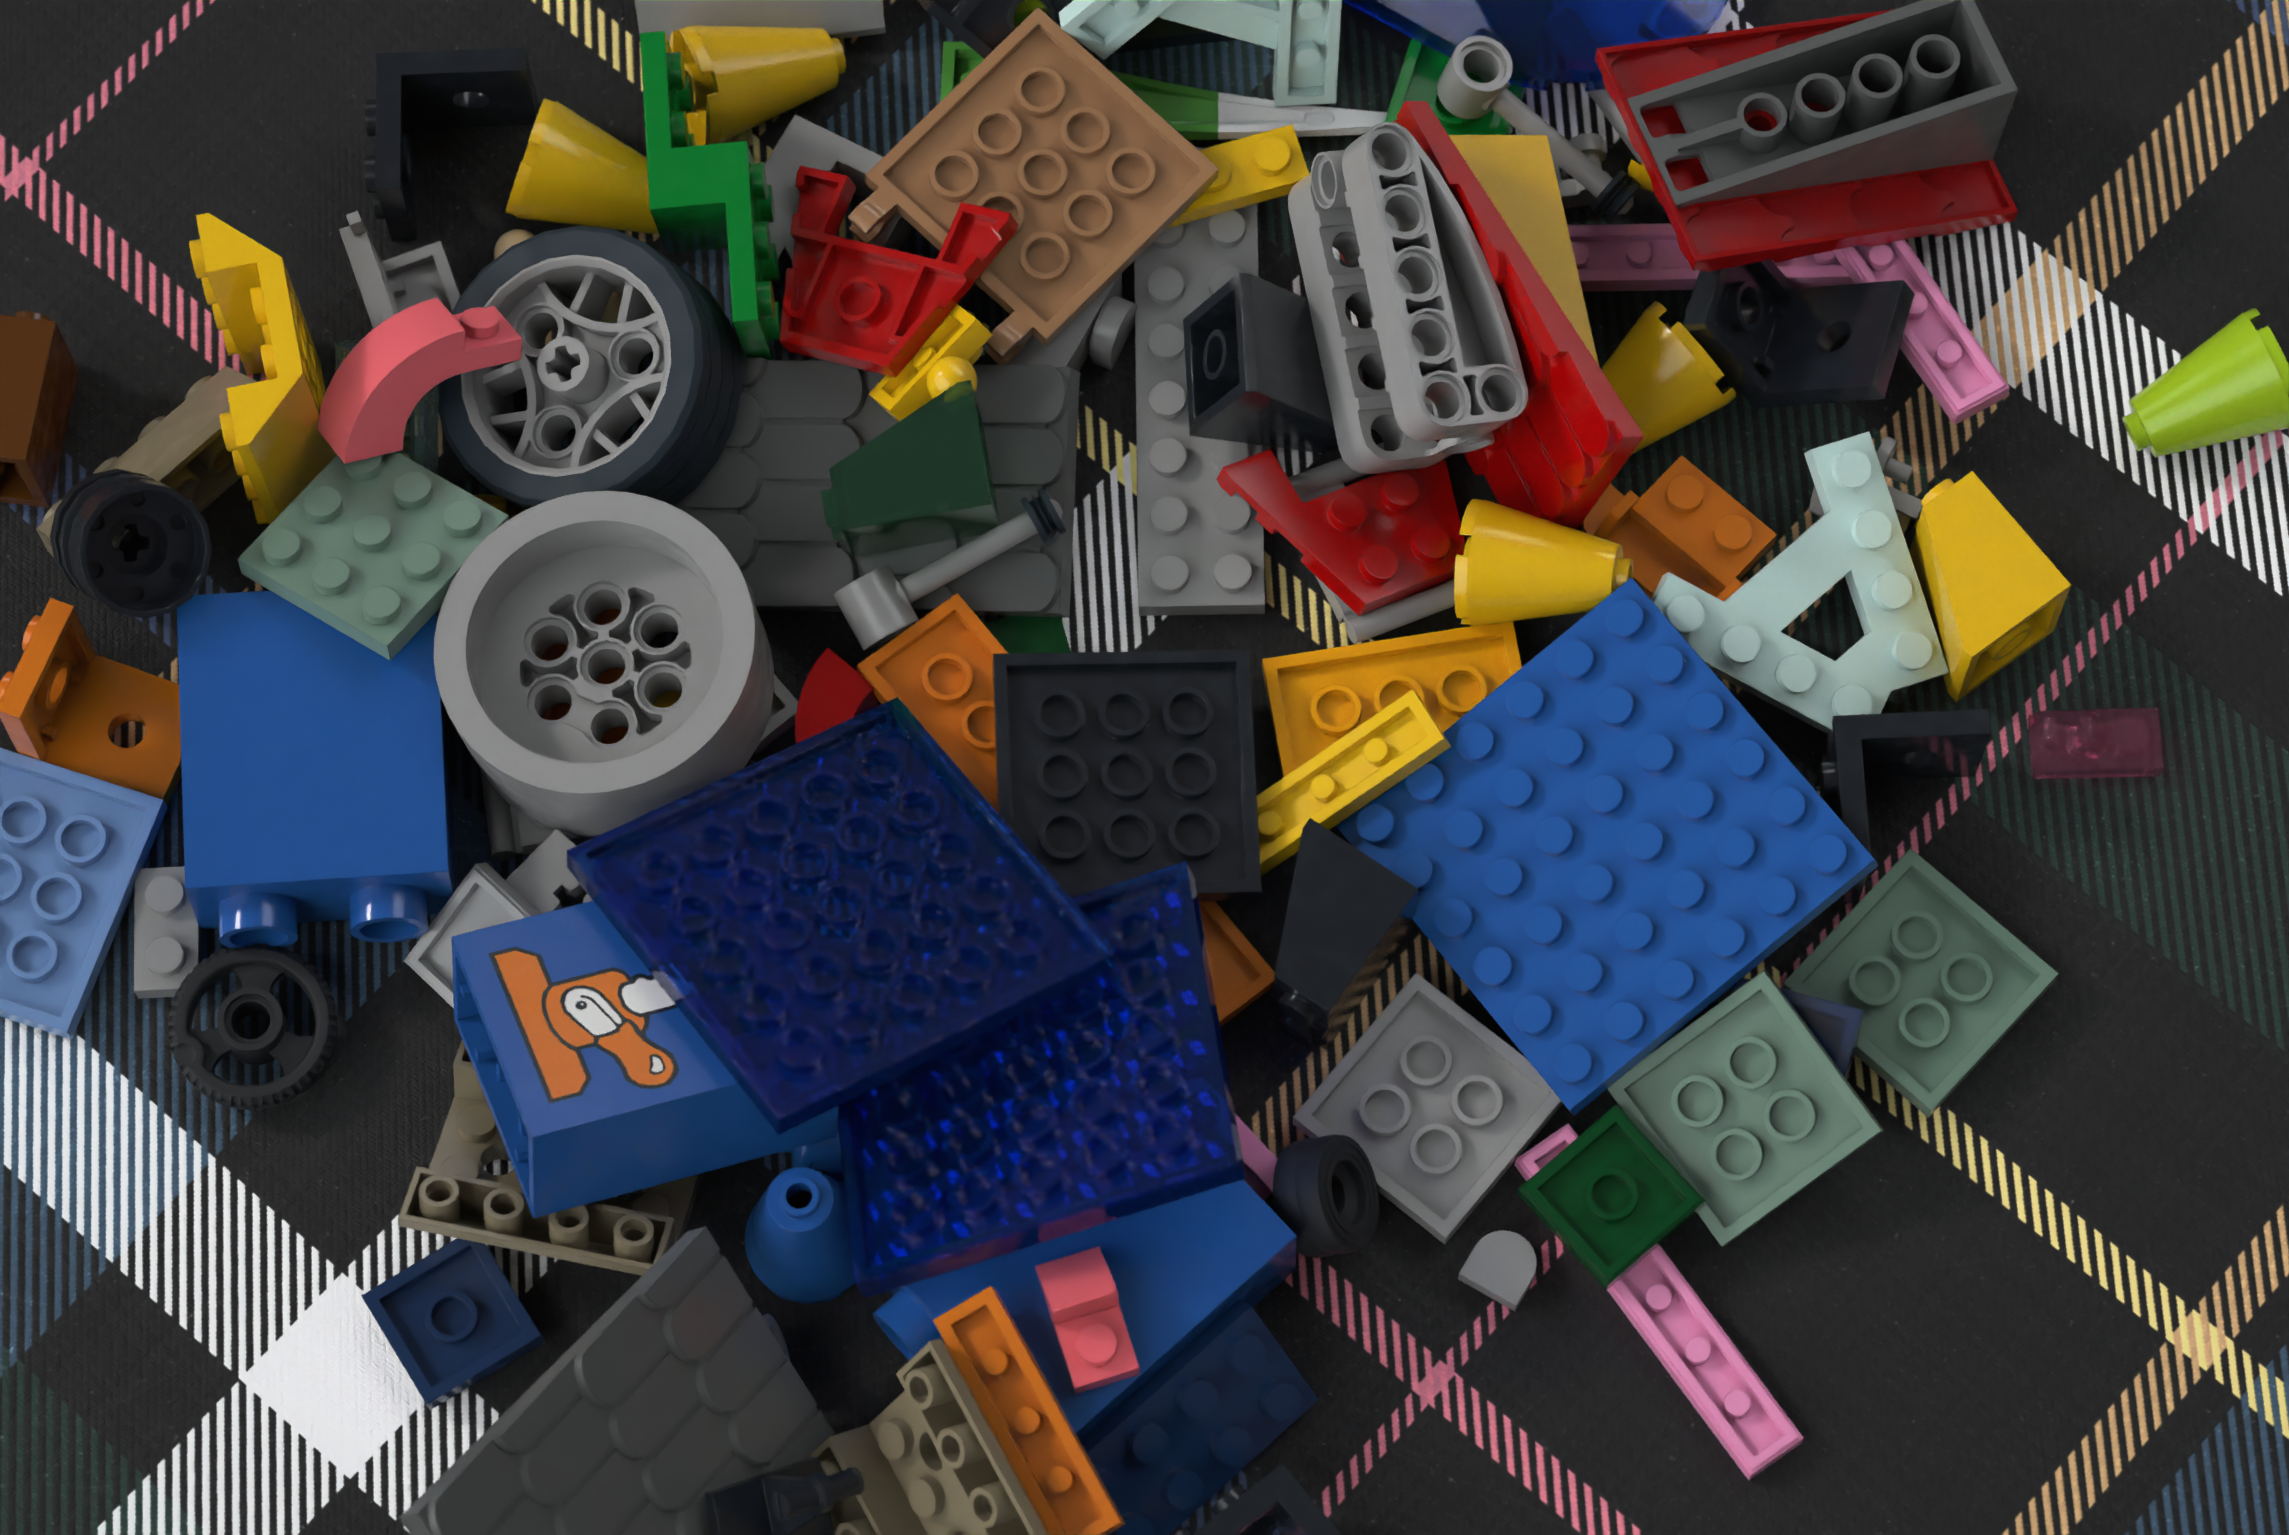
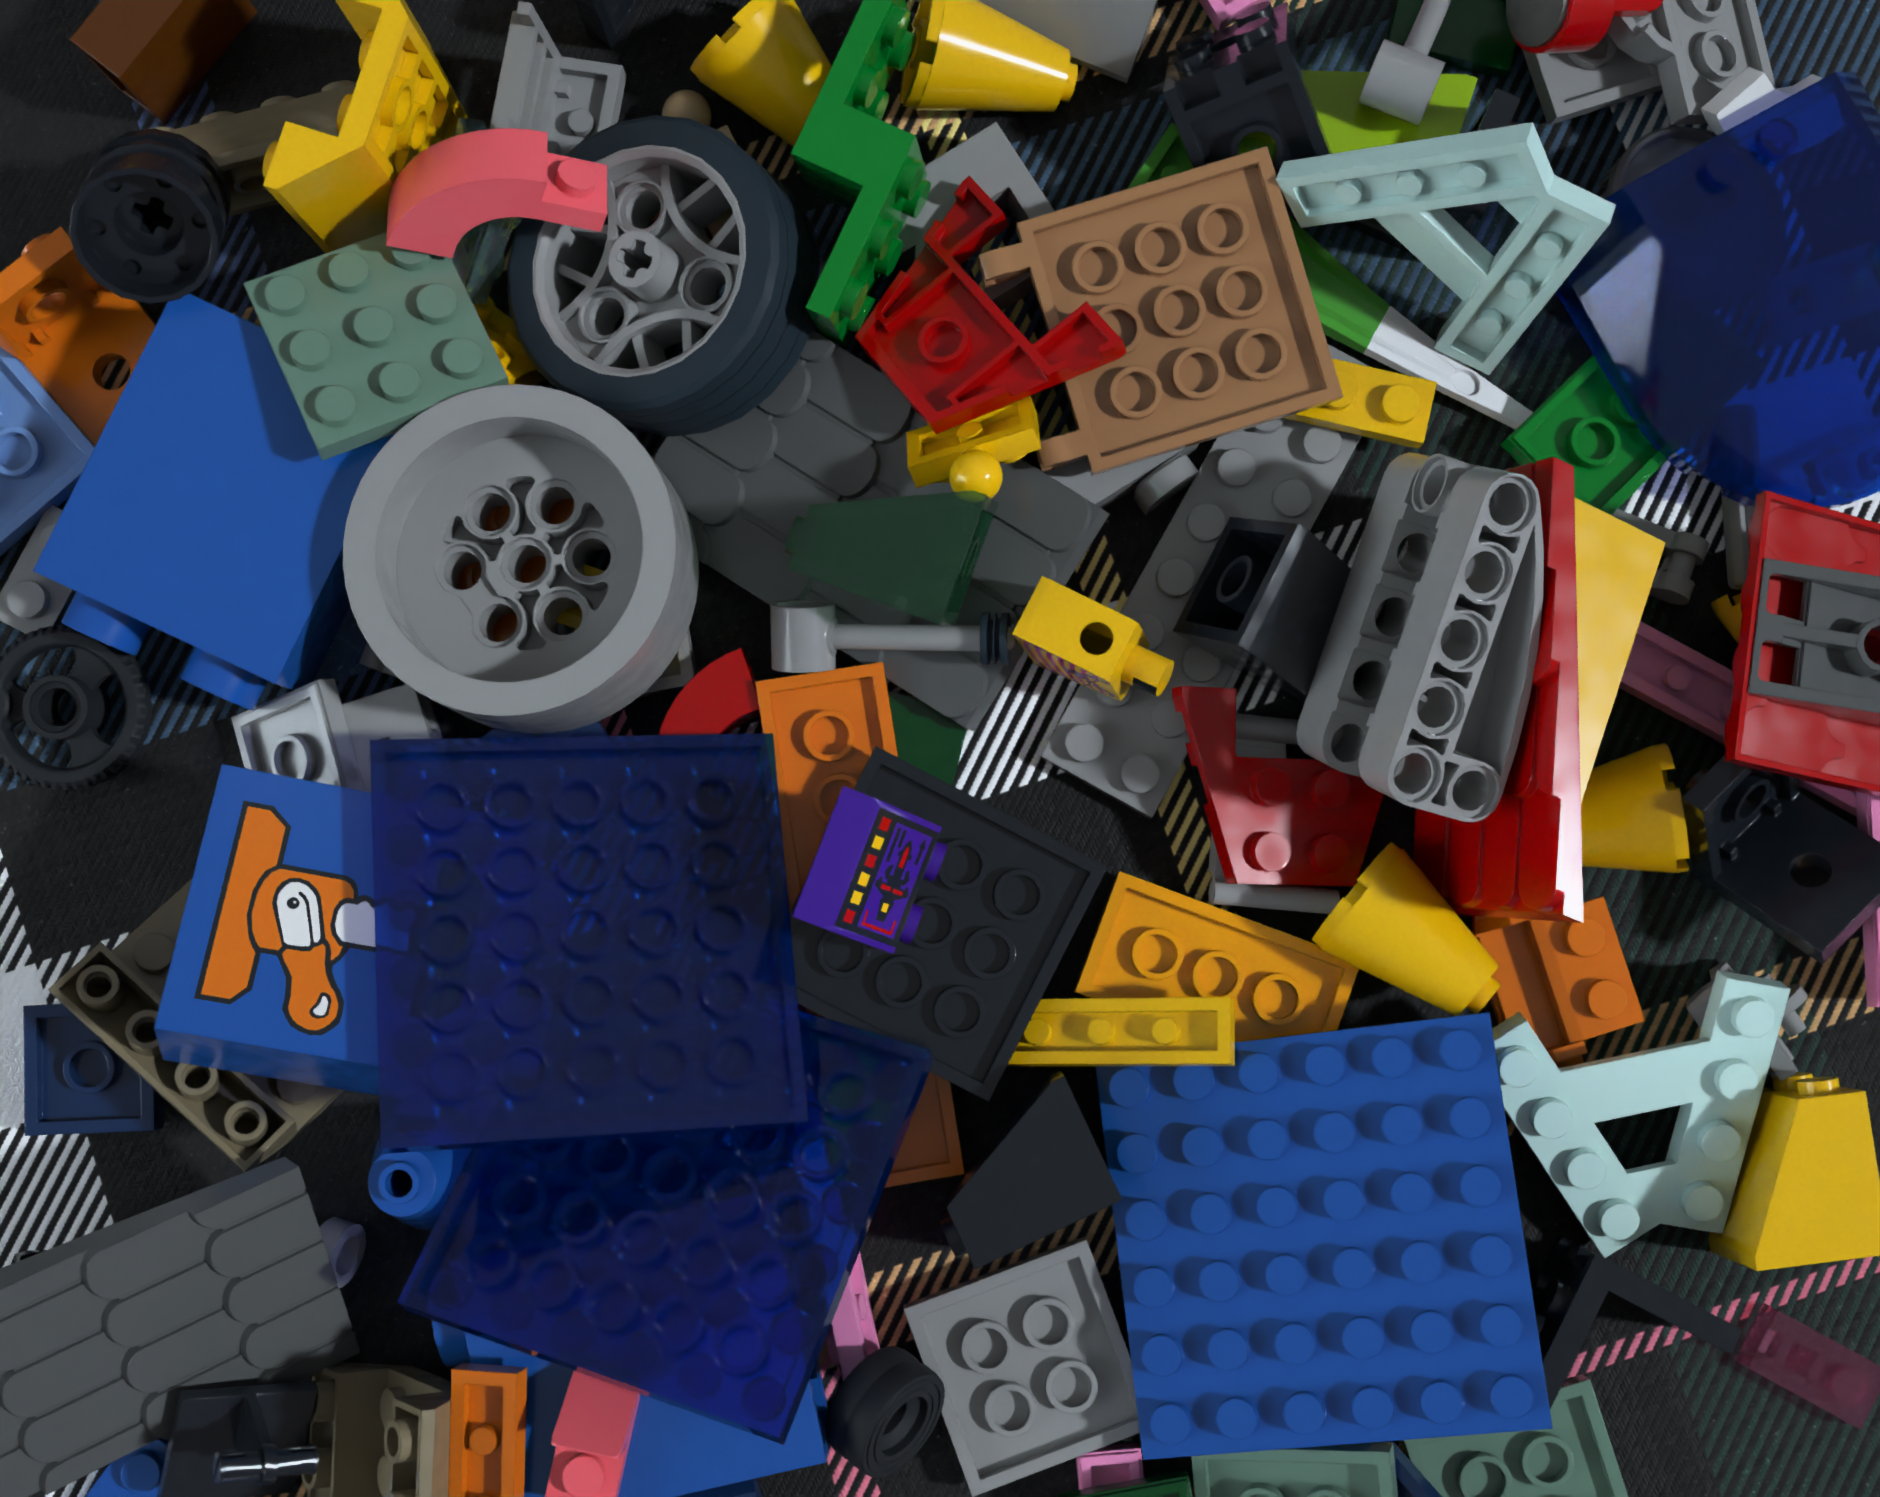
camera: 30 degrees right, 15 degrees up
light grey piece [1437,36,1641,224] -> none
none -> dark purple piece [792,786,948,954]
none -> yellow torso [1012,576,1174,701]

